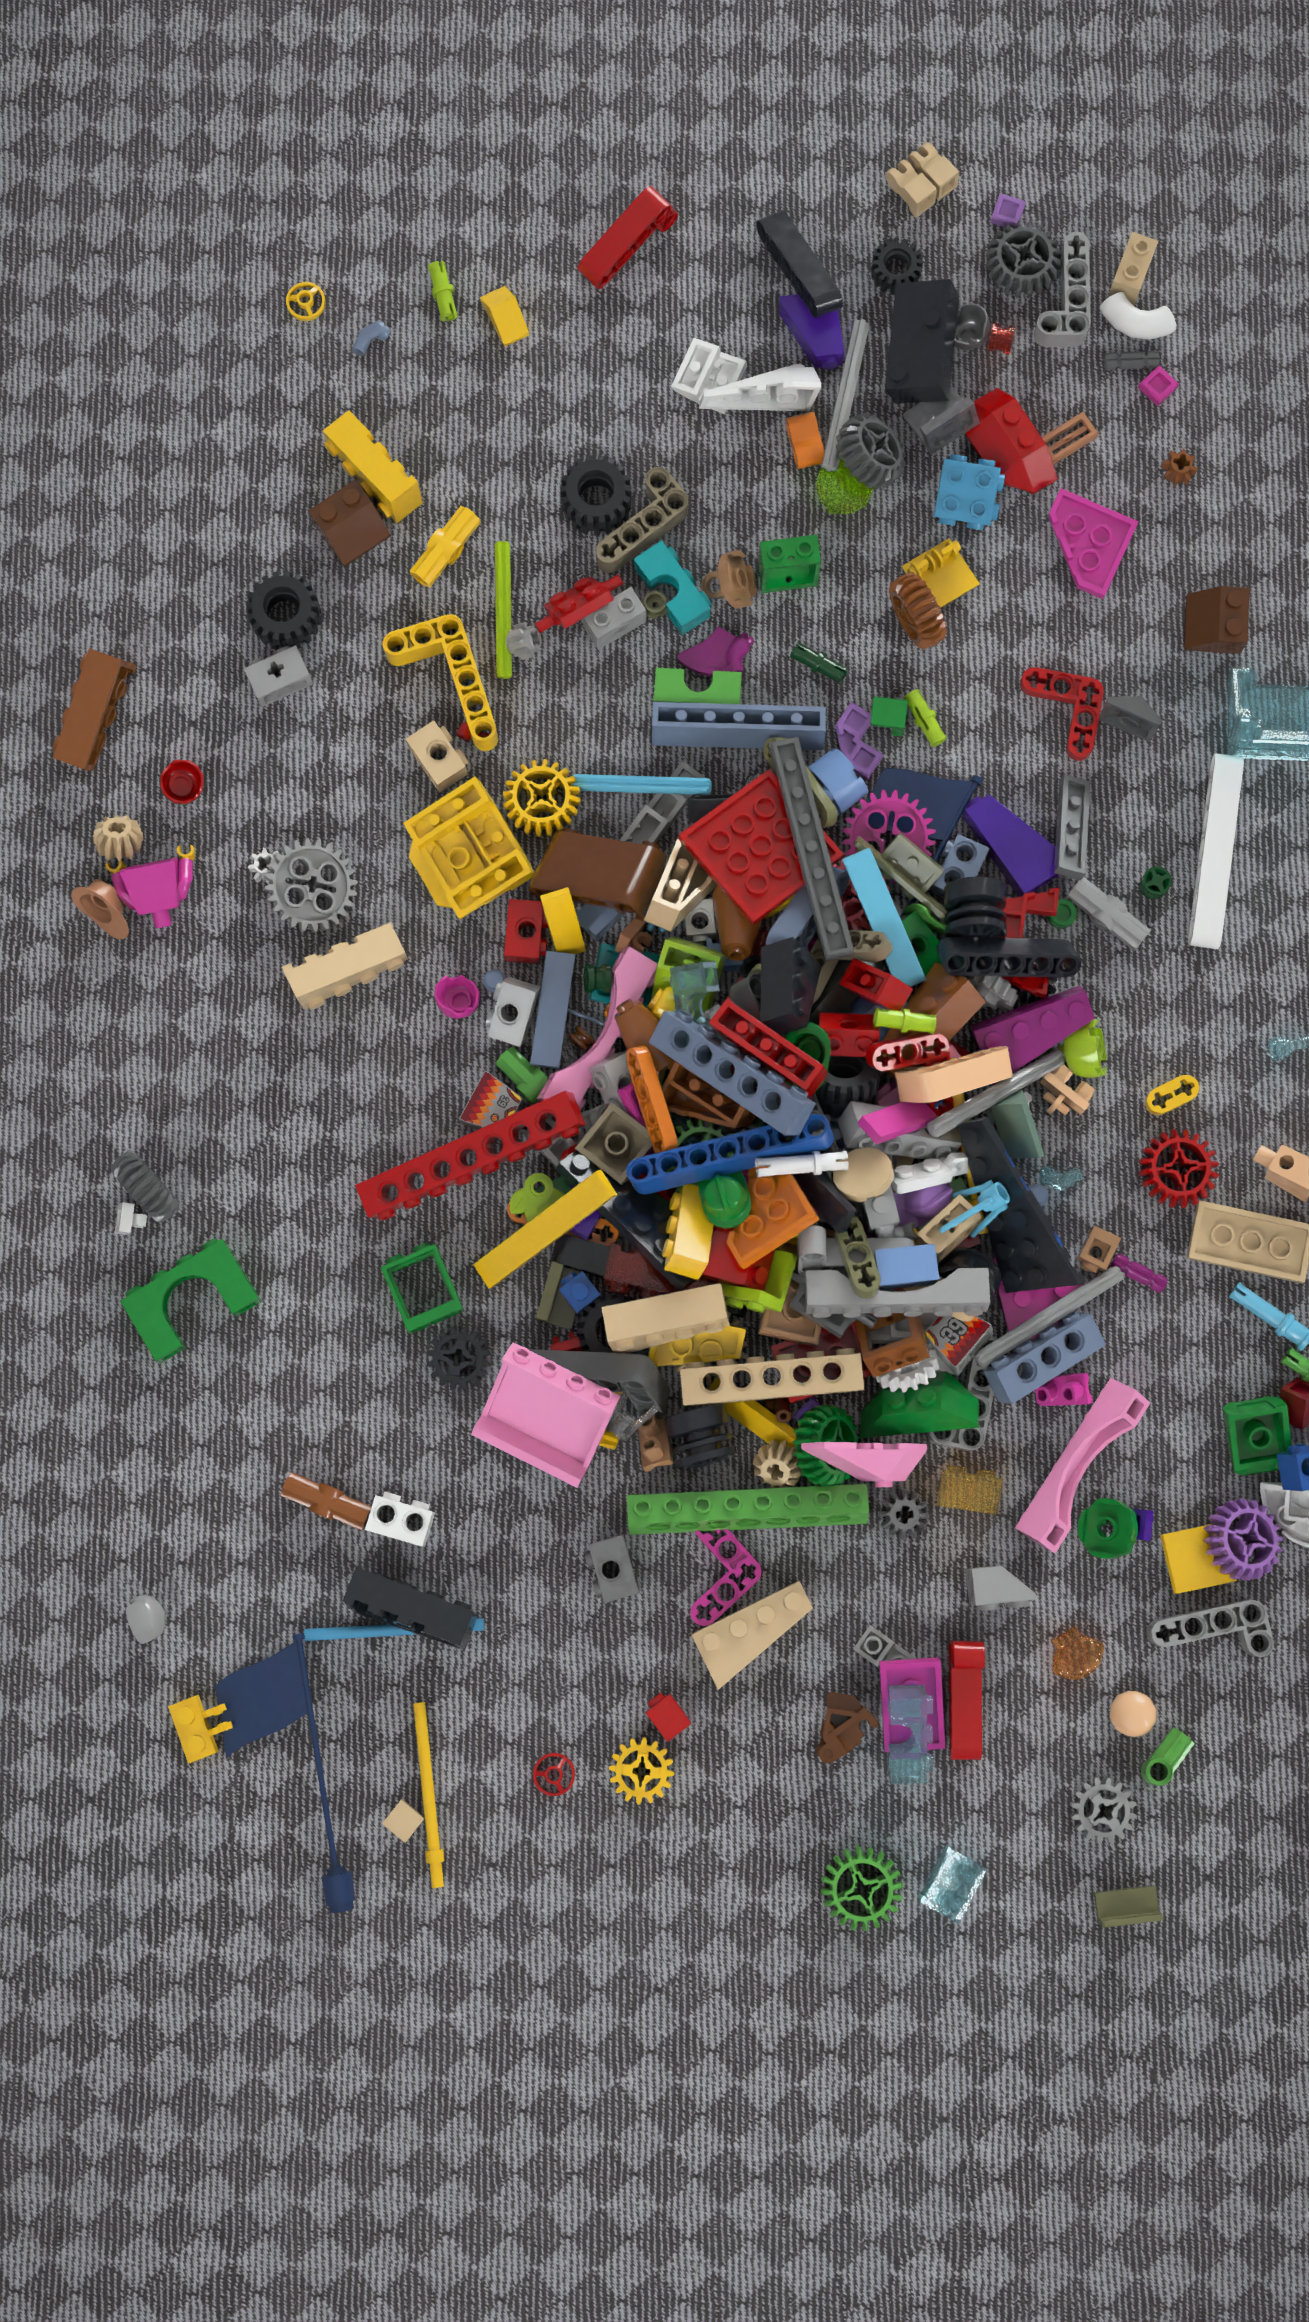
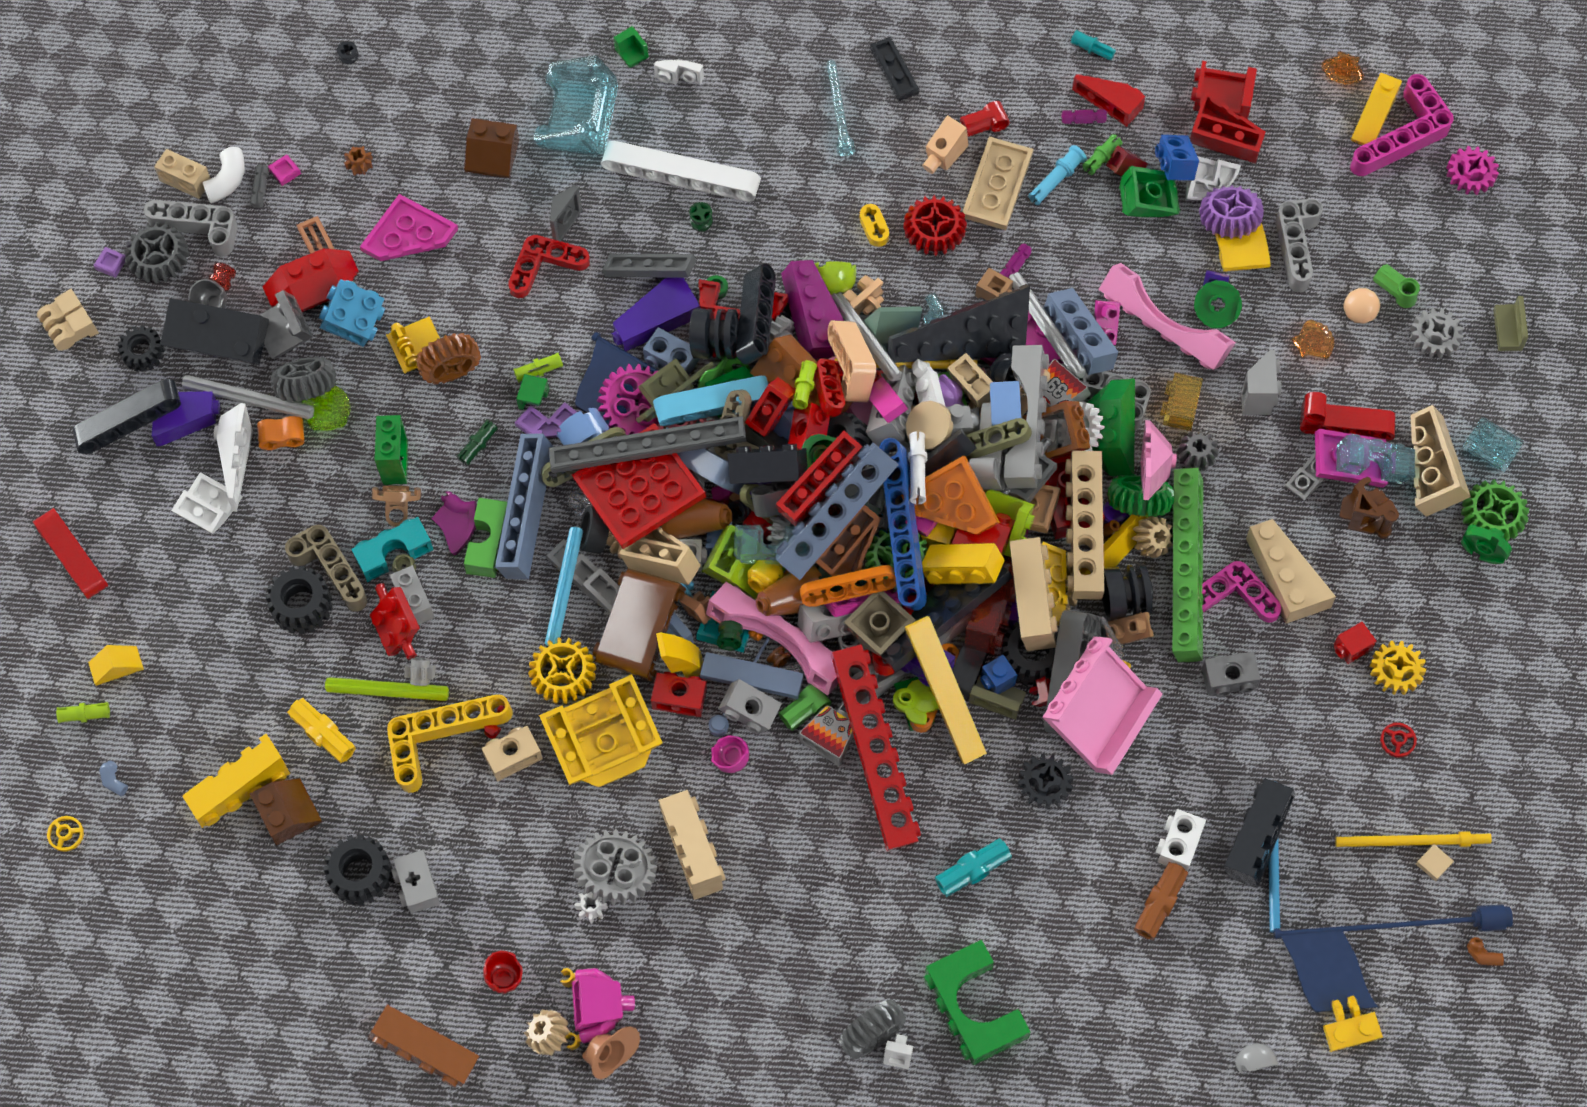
camera: 85 degrees left, 15 degrees down
green window [381,1242,465,1334] -> none
green piece [699,1171,752,1228] -> none
medium azure plant [939,1180,1010,1238] -> none
light grey piece [1067,877,1151,951] -> none
none -> teal piece [935,838,1012,897]
none -> tan wedge [1410,405,1471,517]
none -> green plate [1461,524,1512,564]
none -> dark orange arm [1467,937,1504,966]

